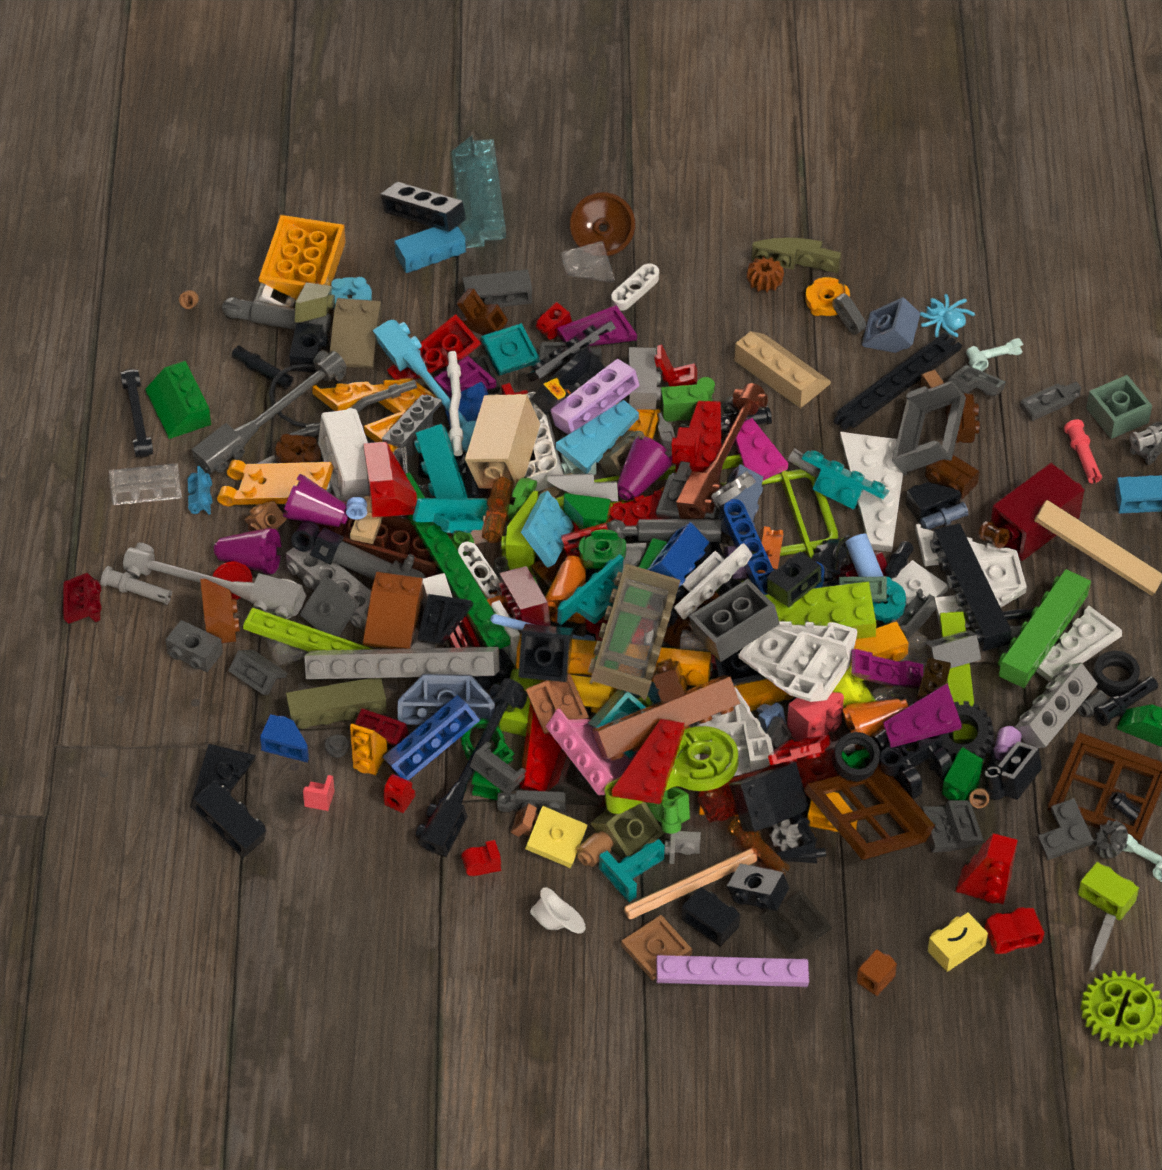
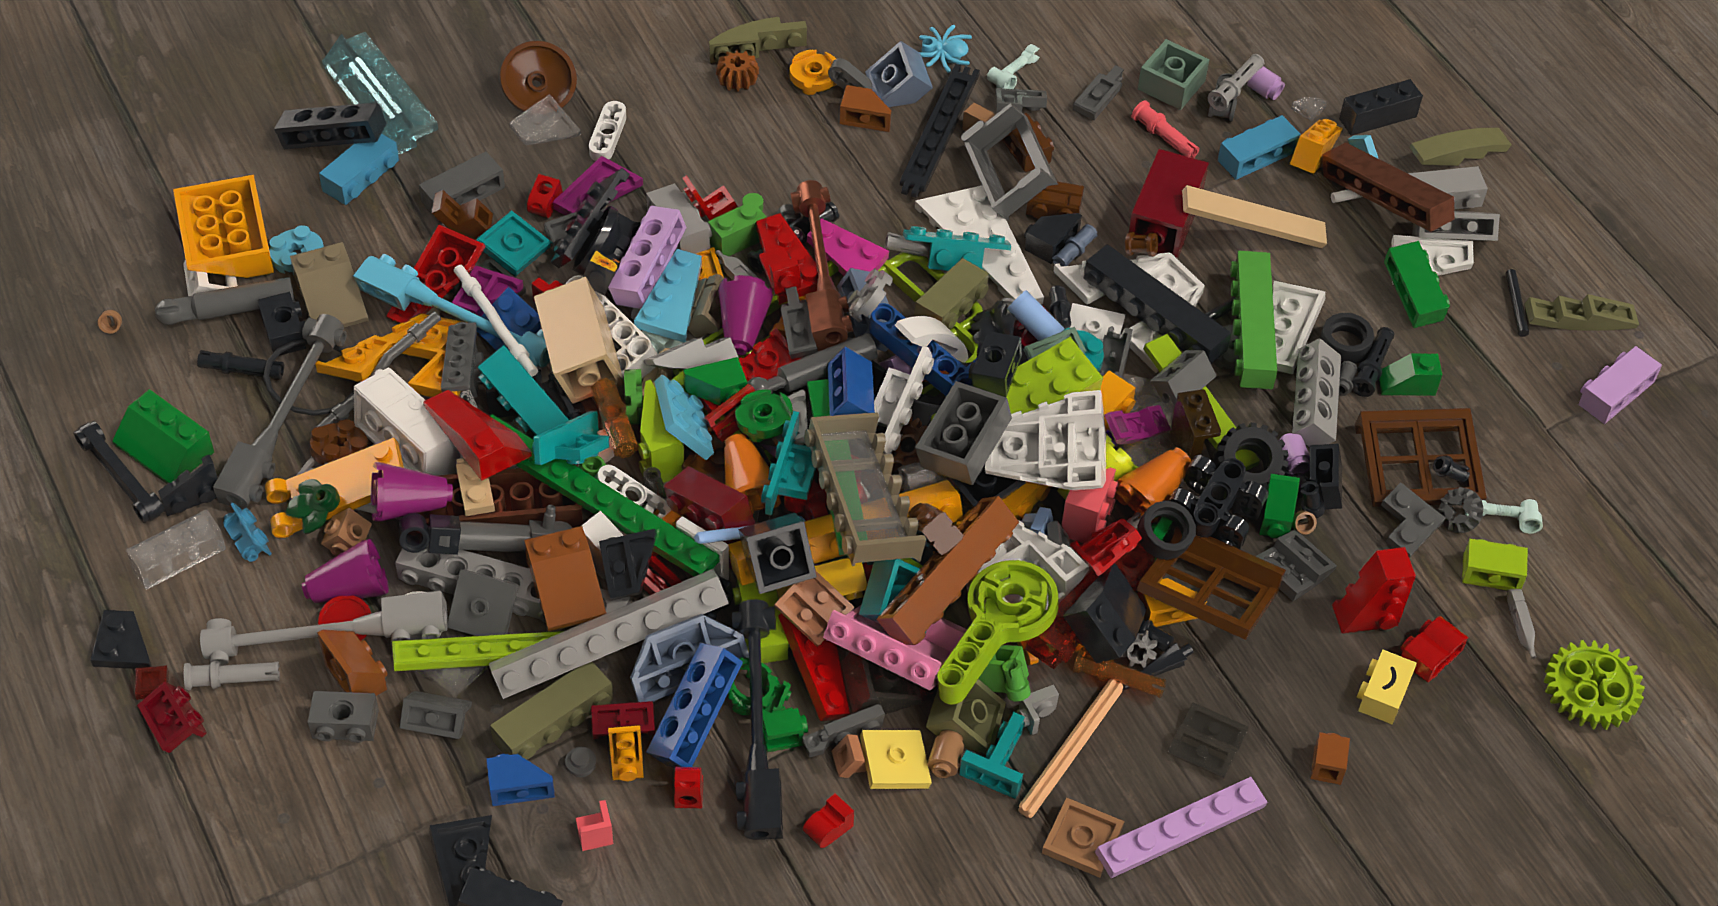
camera: 30 degrees left, 0 degrees up
olive slope [295,282,335,322] -> none
light blue bush [346,497,367,520] -> none
dark grey hinge [470,742,526,795] -> none
white piece [530,888,585,934] -> none
red wing [612,719,685,804] -> none
black brick [681,887,740,947] -> none
black brick [727,863,790,911] -> none
tan slope [734,331,831,409] -> none
magenta wing [884,683,962,748] -> none
none -> black wing [91,610,152,670]
none -> clear red tile [135,665,169,700]
none -> black wing [158,454,218,516]
none -> dark green plate [286,479,340,534]
none -> dark orange slope [840,85,891,132]
none -> white slope [895,316,968,363]
none -> olive brick [914,258,989,329]

